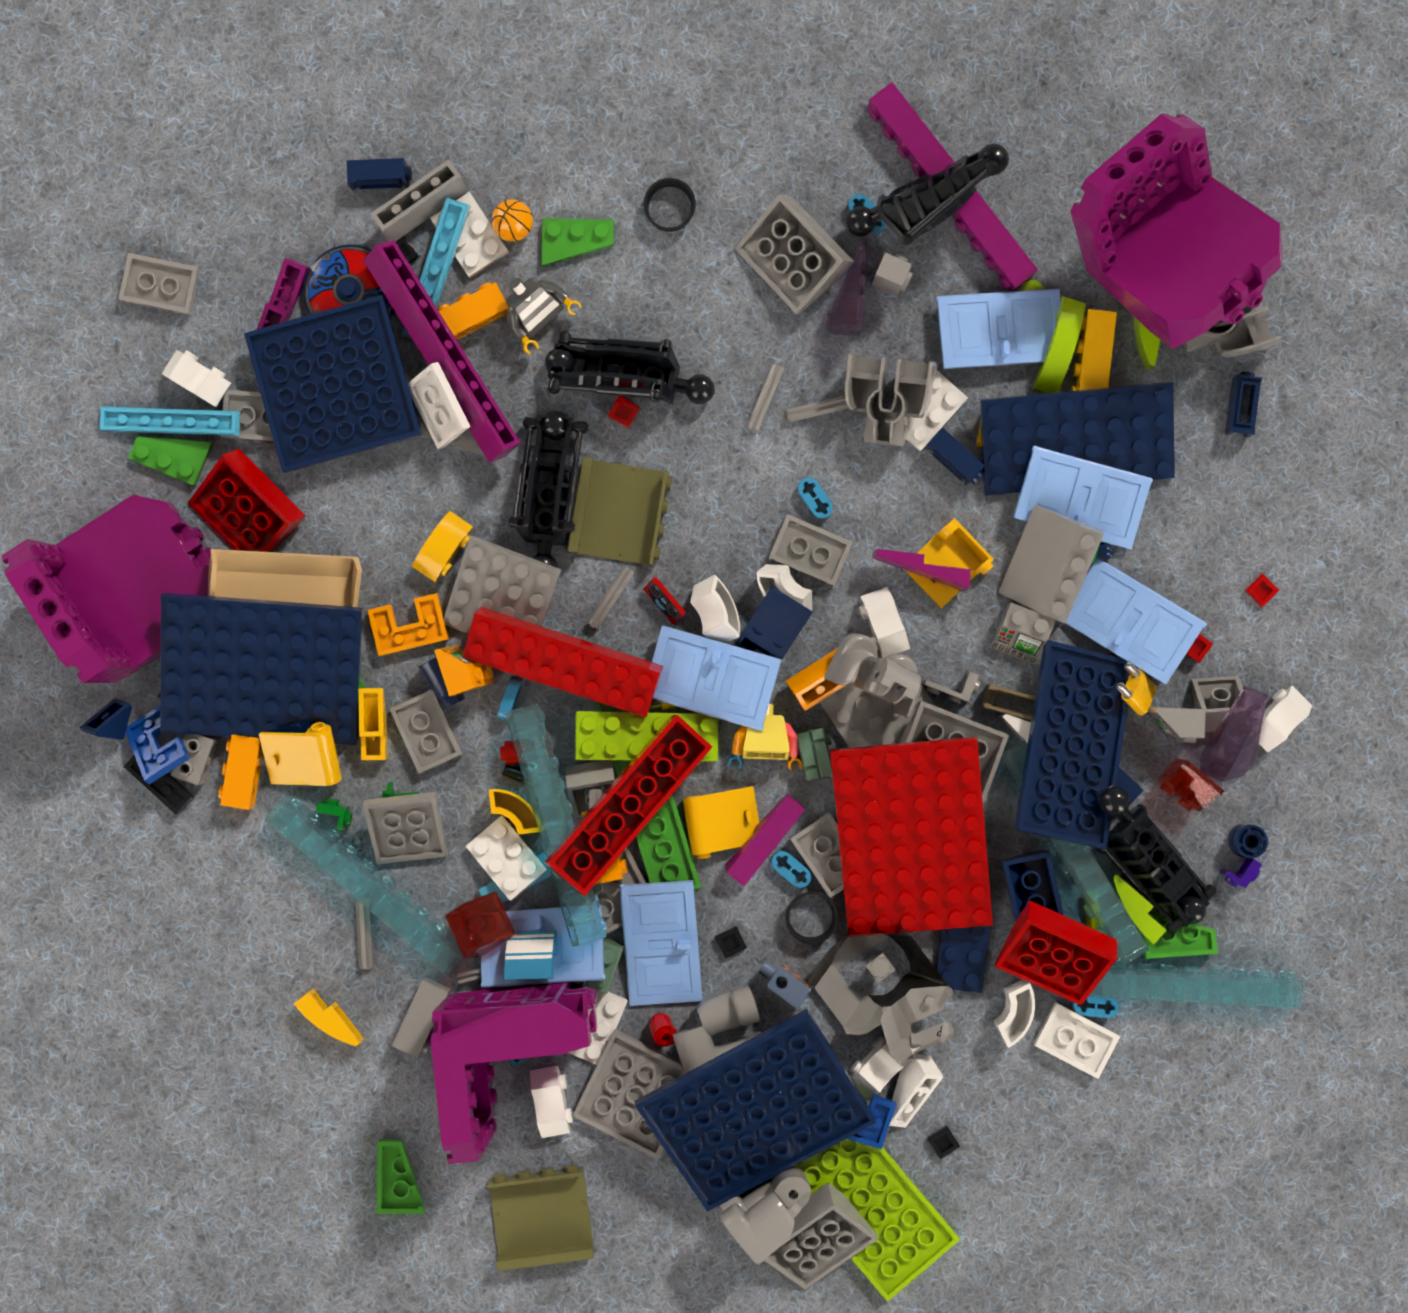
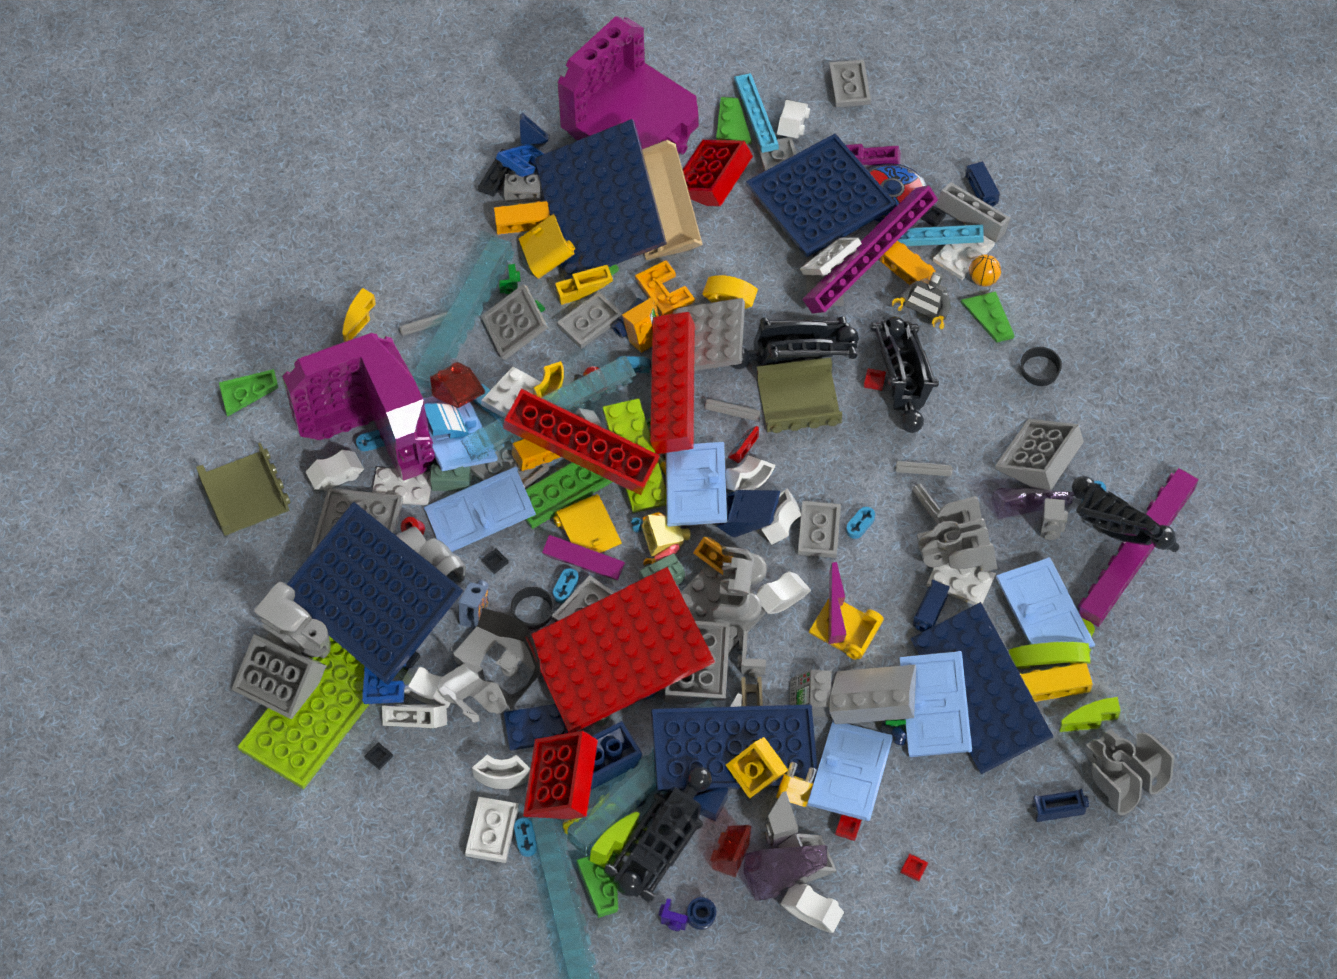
camera: 75 degrees right, 30 degrees down
magenta piece [1070,114,1284,349] -> none
none -> yellow slope [726,737,788,798]

